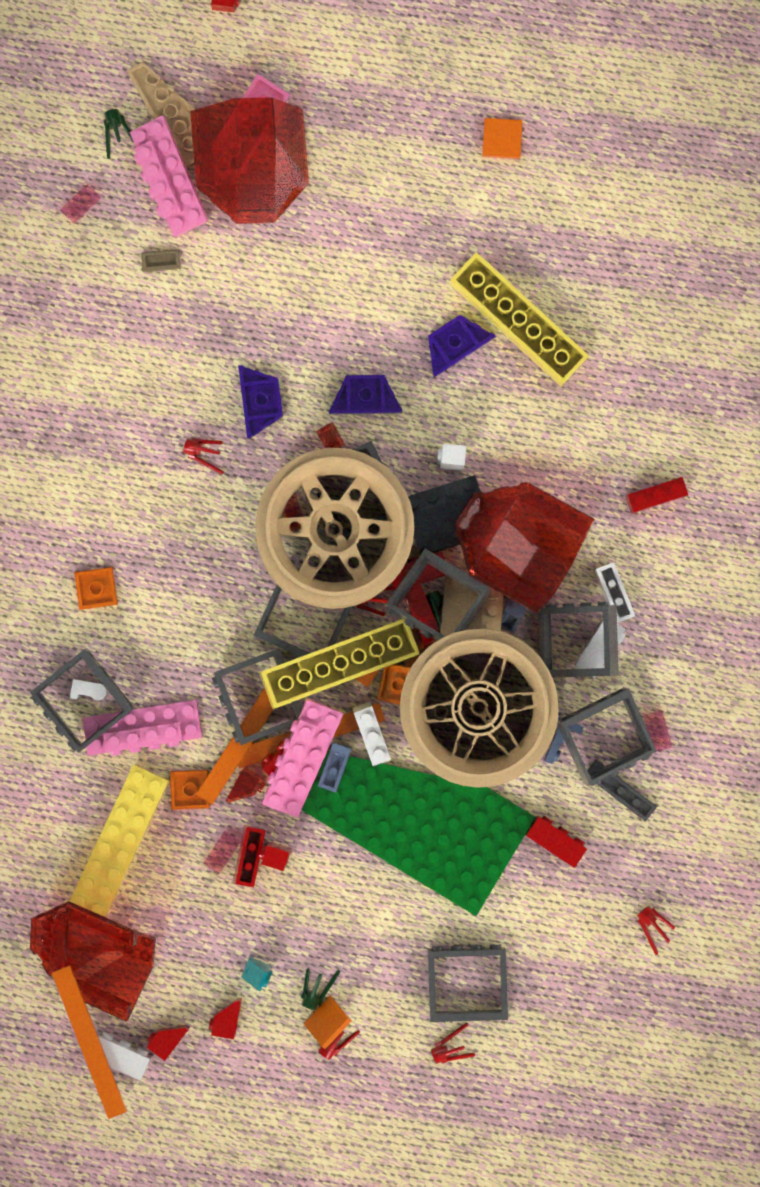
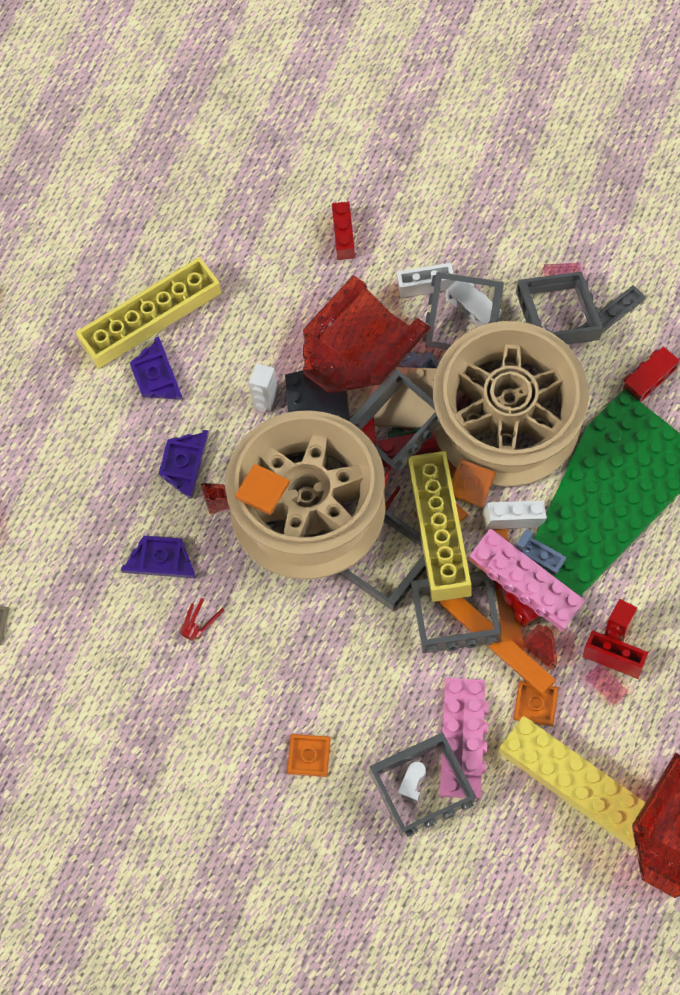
camera: 75 degrees left, 20 degrees down
none -> orange tile [235,463,290,515]

